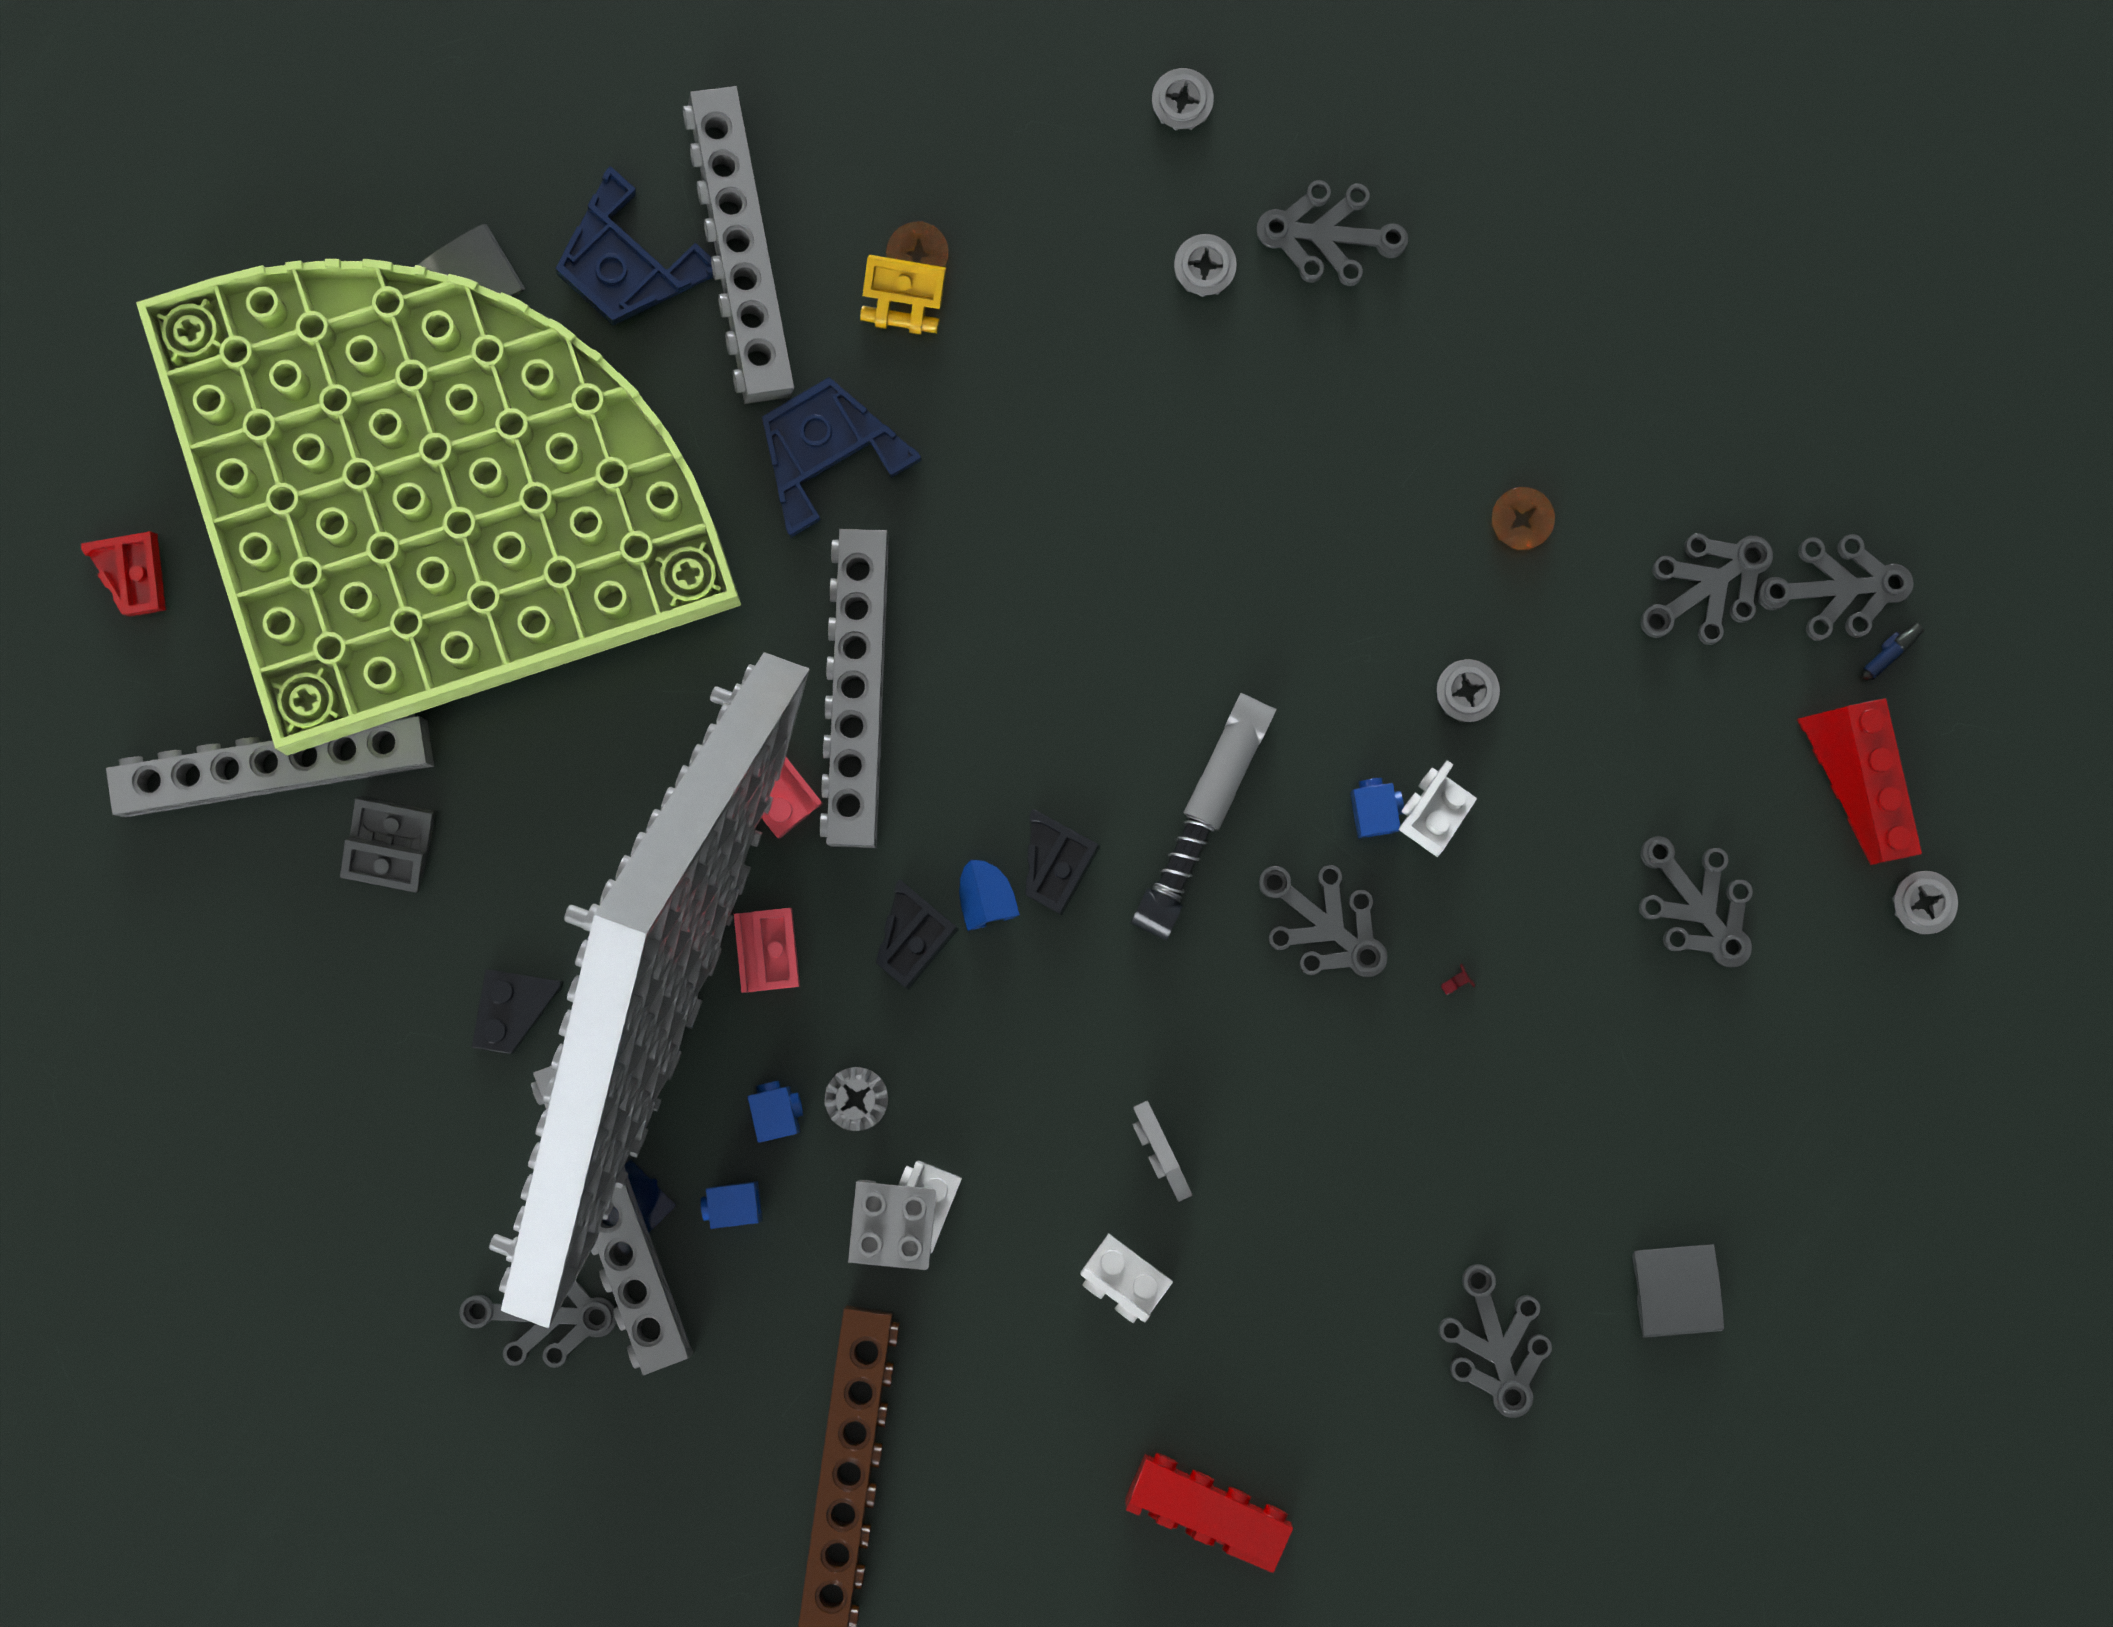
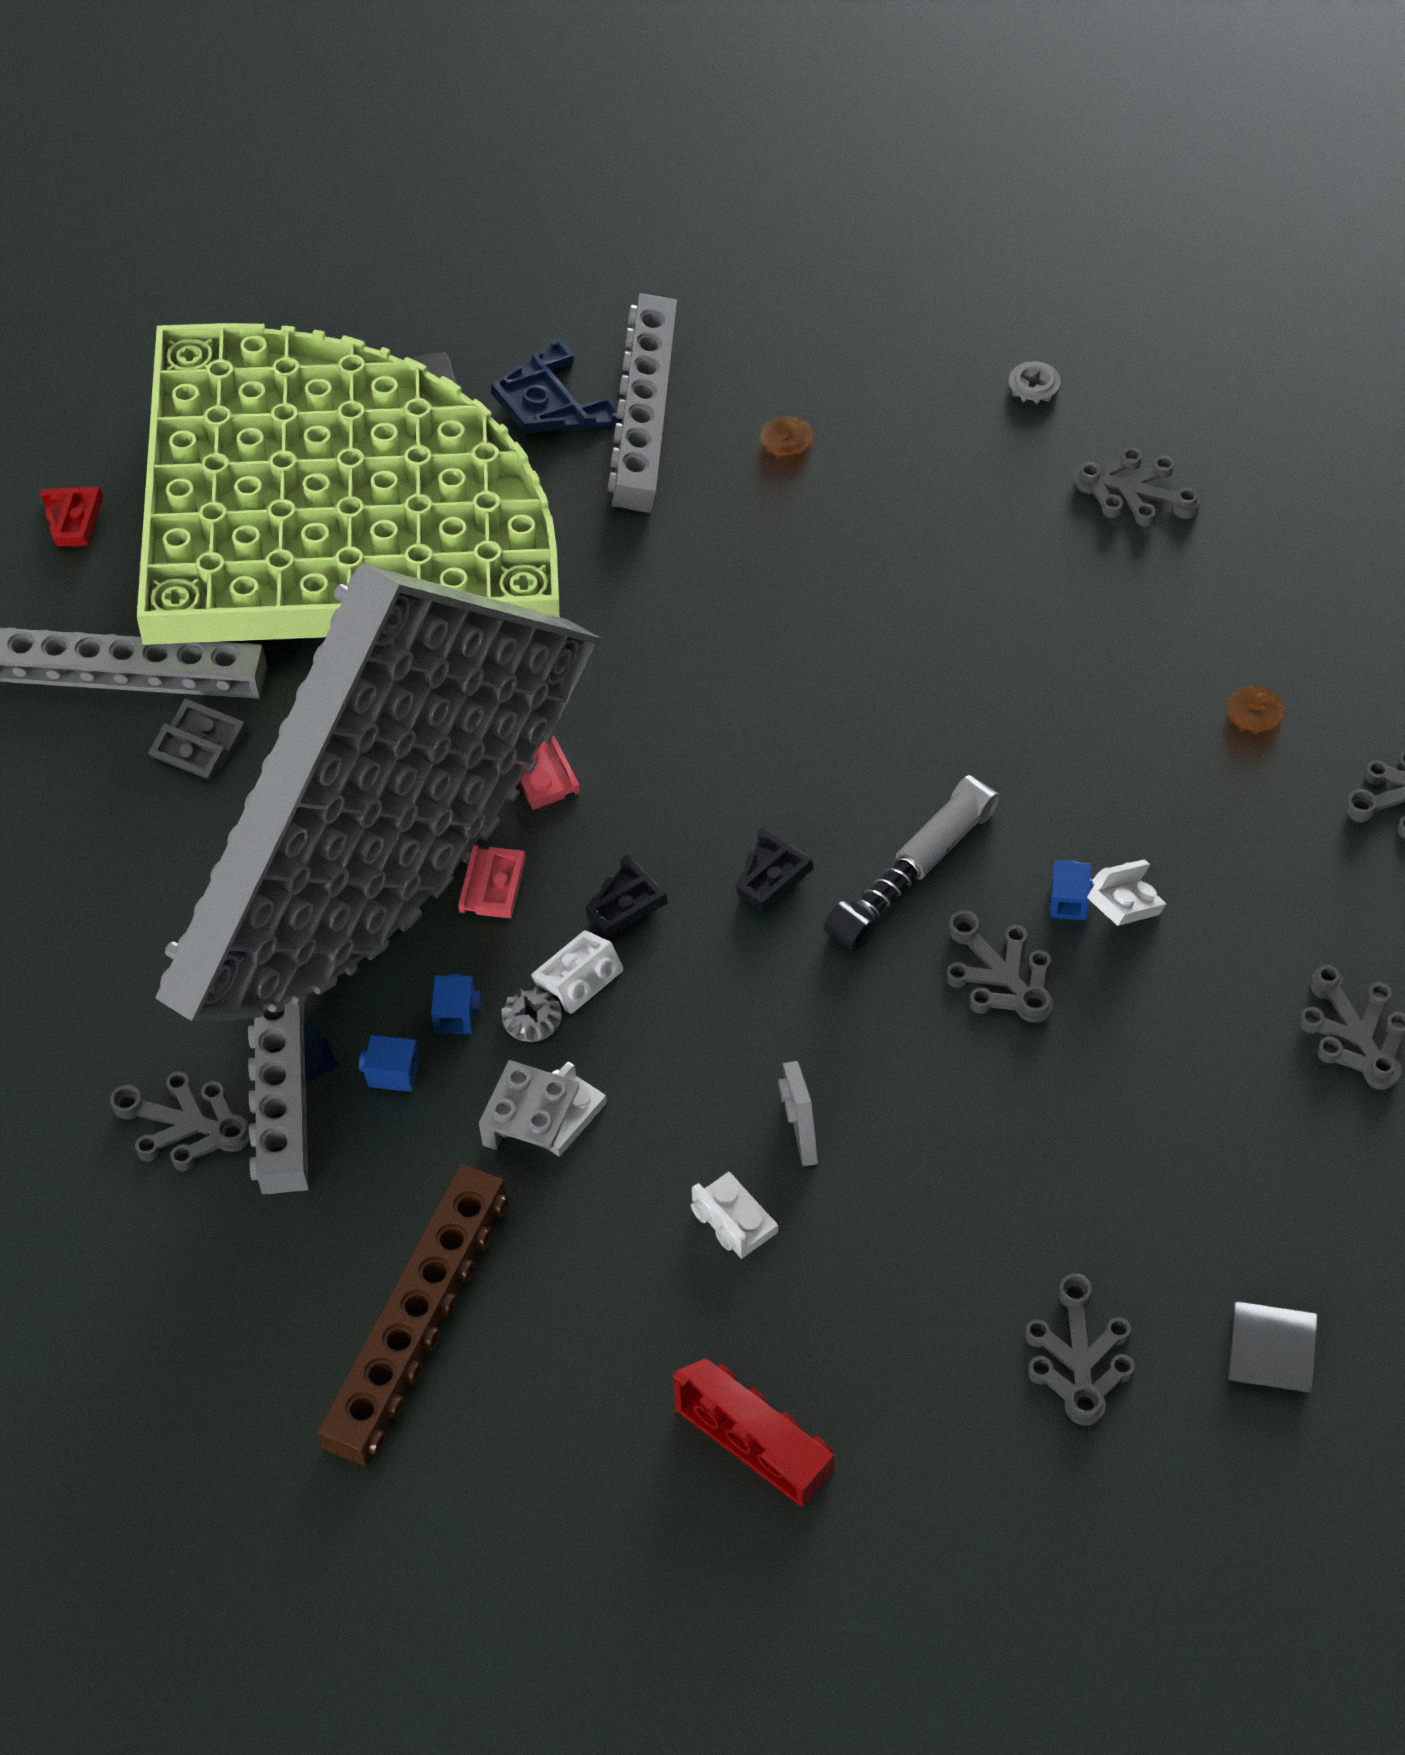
camera: 10 degrees right, 30 degrees down
dark blue wing [762,377,922,538] -> none
light grey brick [820,529,889,848] -> none
yellow plate [860,255,947,335] -> none
blue brick [959,860,1020,931] -> none
light grey gear [1174,234,1237,297] -> none
light grey gear [1437,659,1500,722] -> none
dark red piece [1441,964,1475,995] -> none
none -> white bracket [531,930,623,1014]

